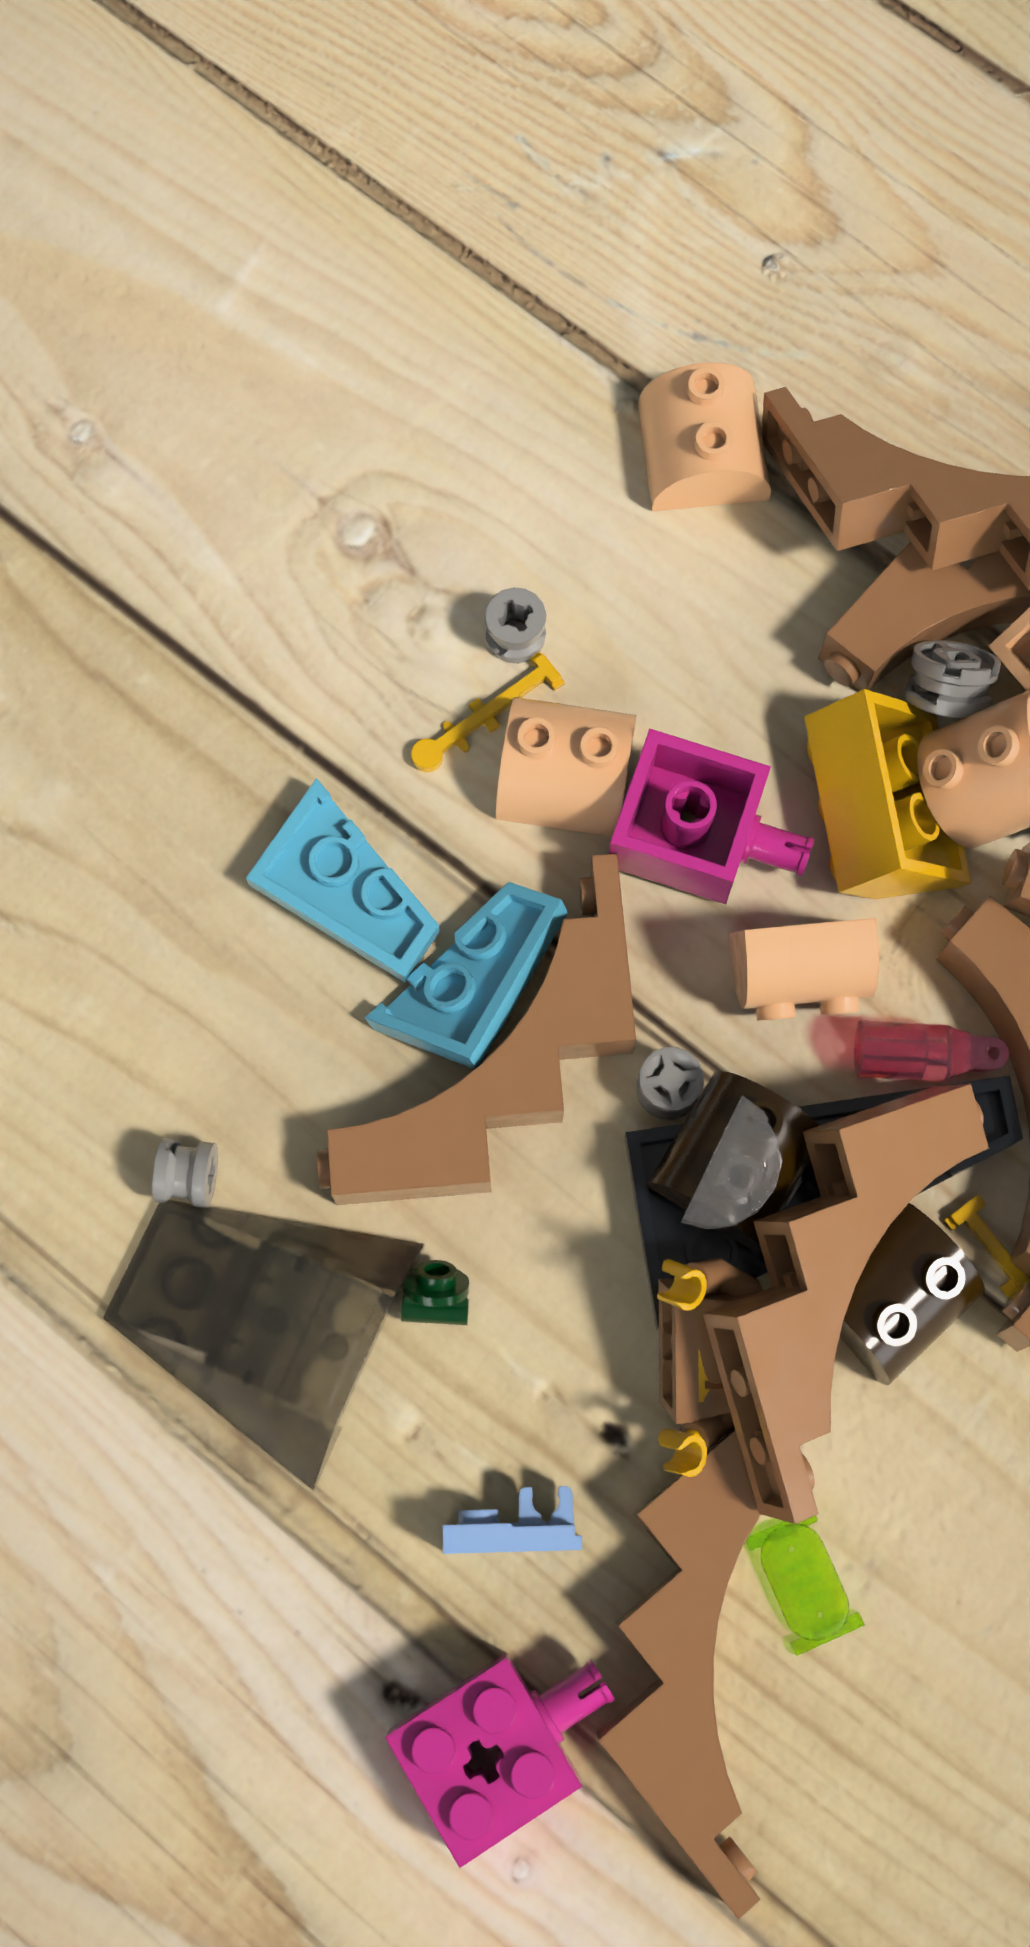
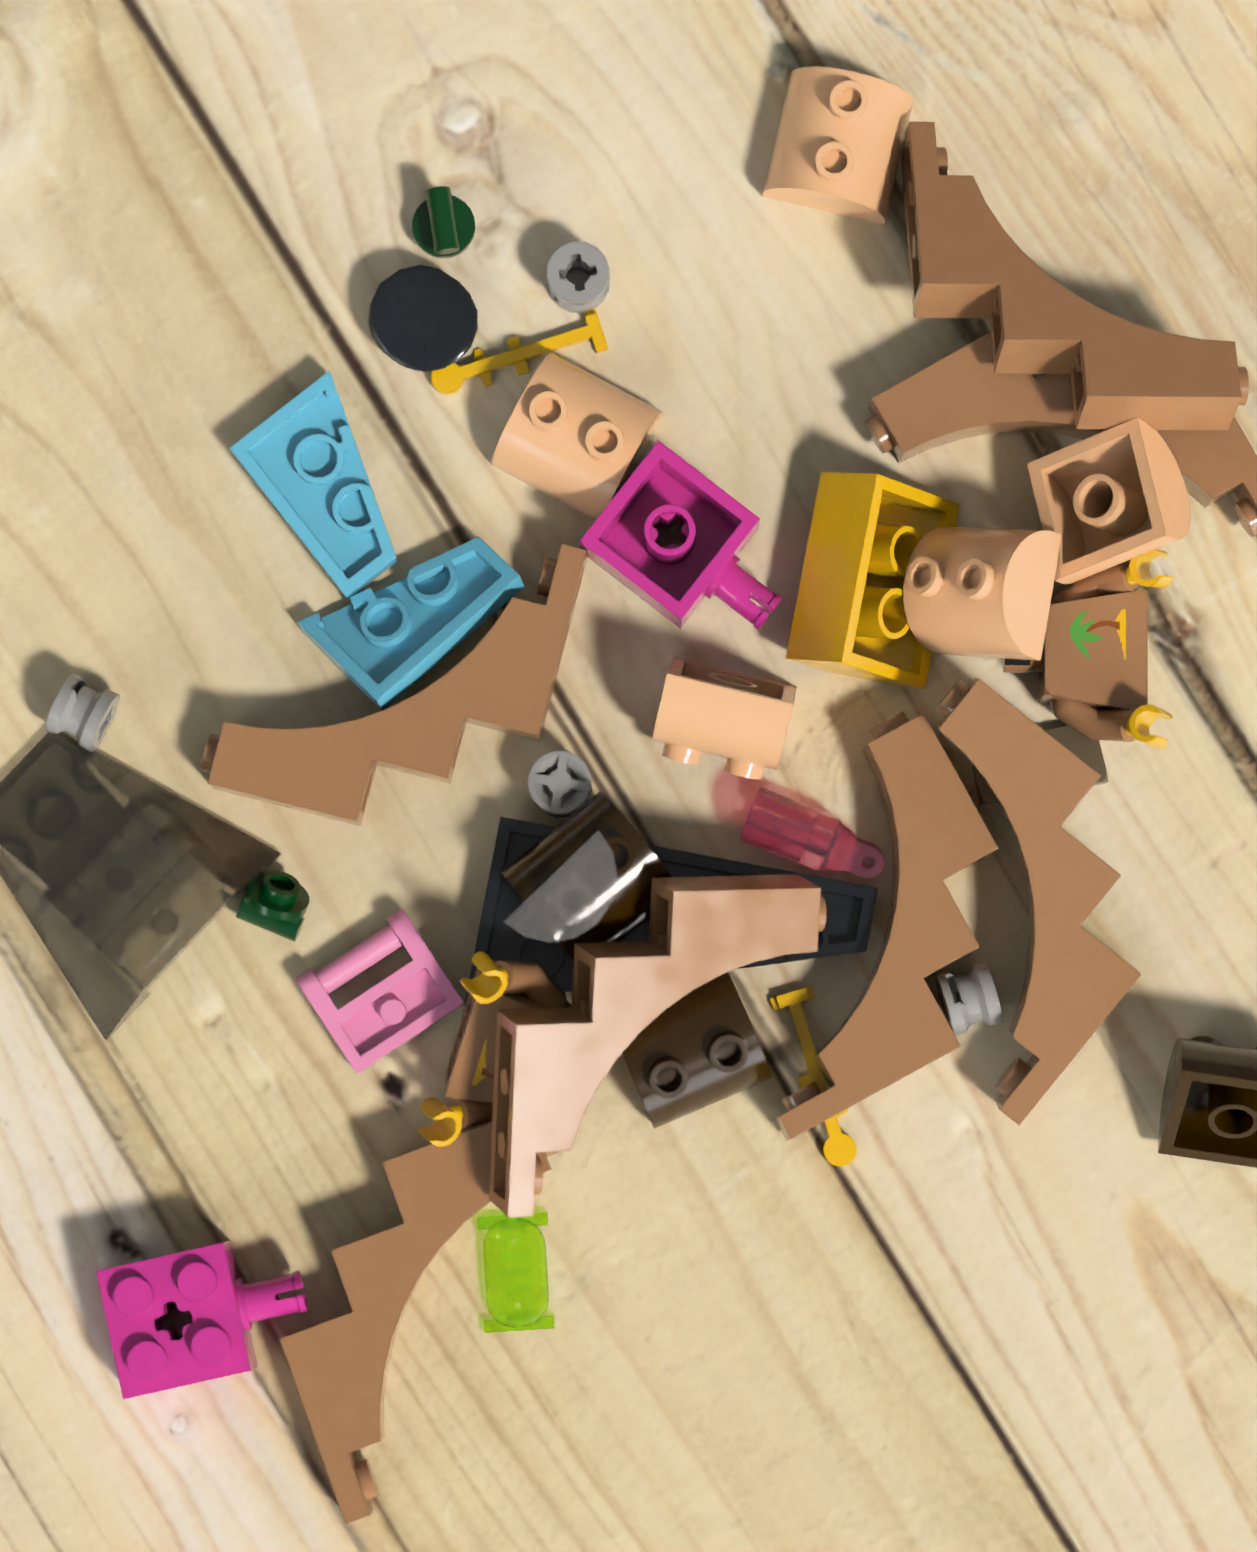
camera: 20 degrees right, 10 degrees up
light blue plate [443,1486,582,1554] -> none
light grey wheel [904,640,1001,718] -> none
none -> bright pink plate [295,908,464,1074]
none -> black piece [368,265,478,372]
none -> dark green plate [412,186,475,258]

